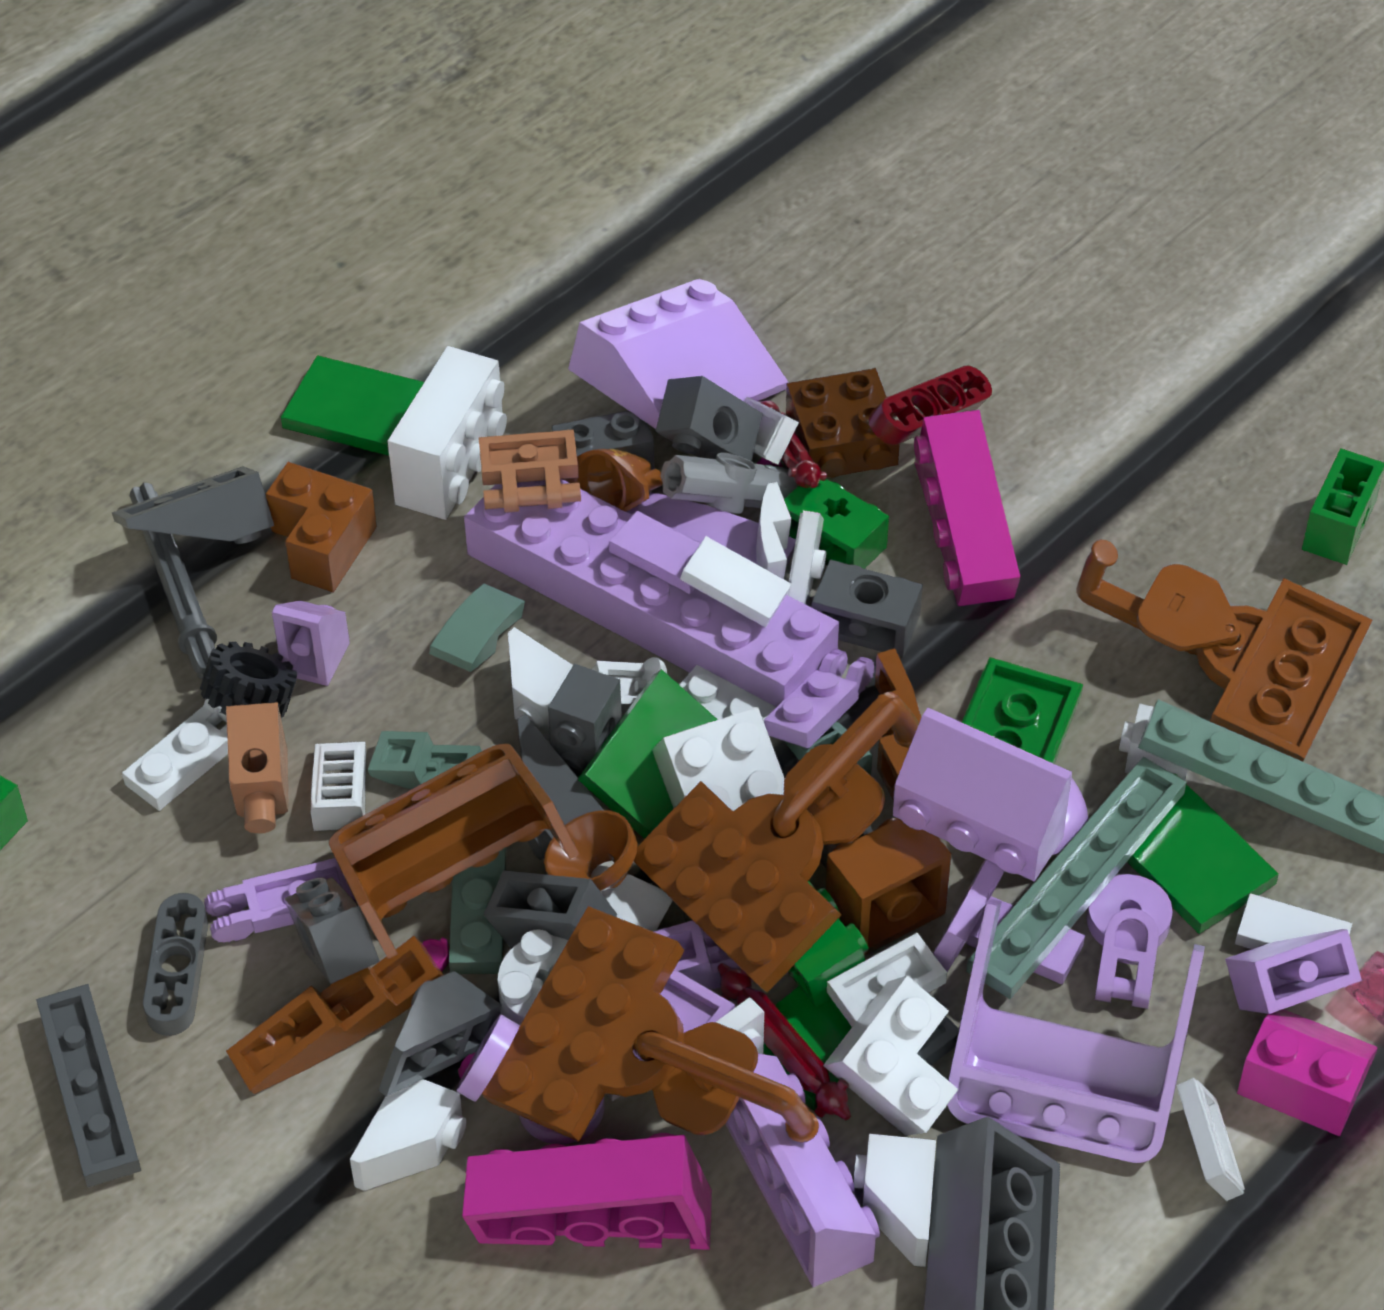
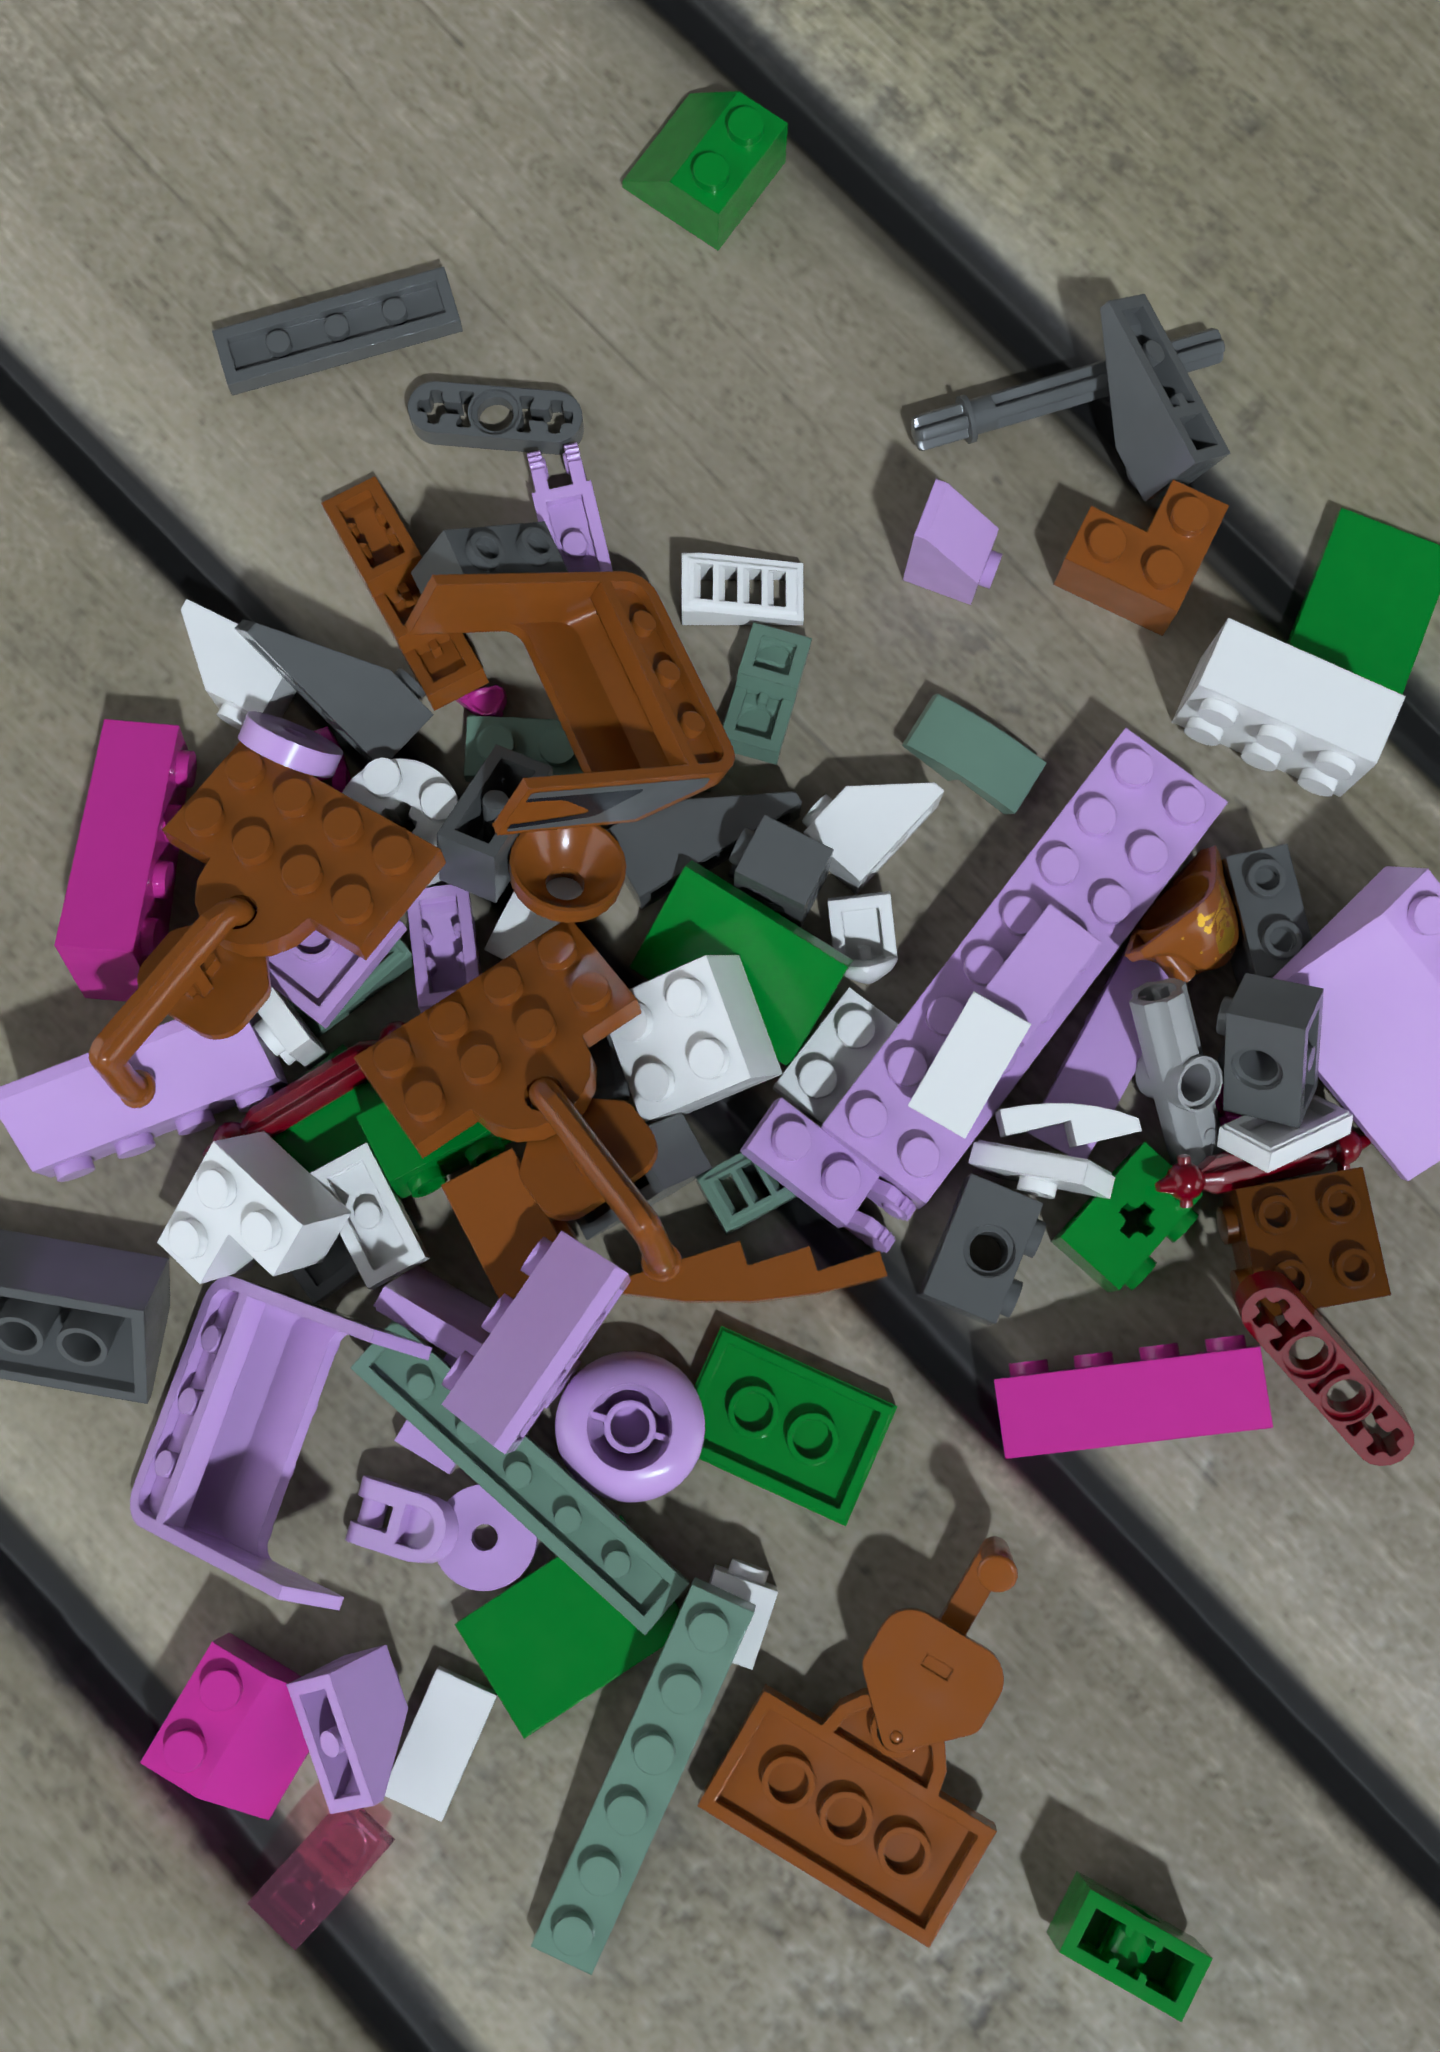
camera: 90 degrees right, 30 degrees up
white plate [122,699,228,811] -> none
black tyre [200,641,297,718] -> none
nougat torso [226,702,289,834] -> none
nougat plate [479,430,581,513] -> none
white slope [854,1134,936,1267] -> none
white tile [1176,1078,1245,1201] -> none

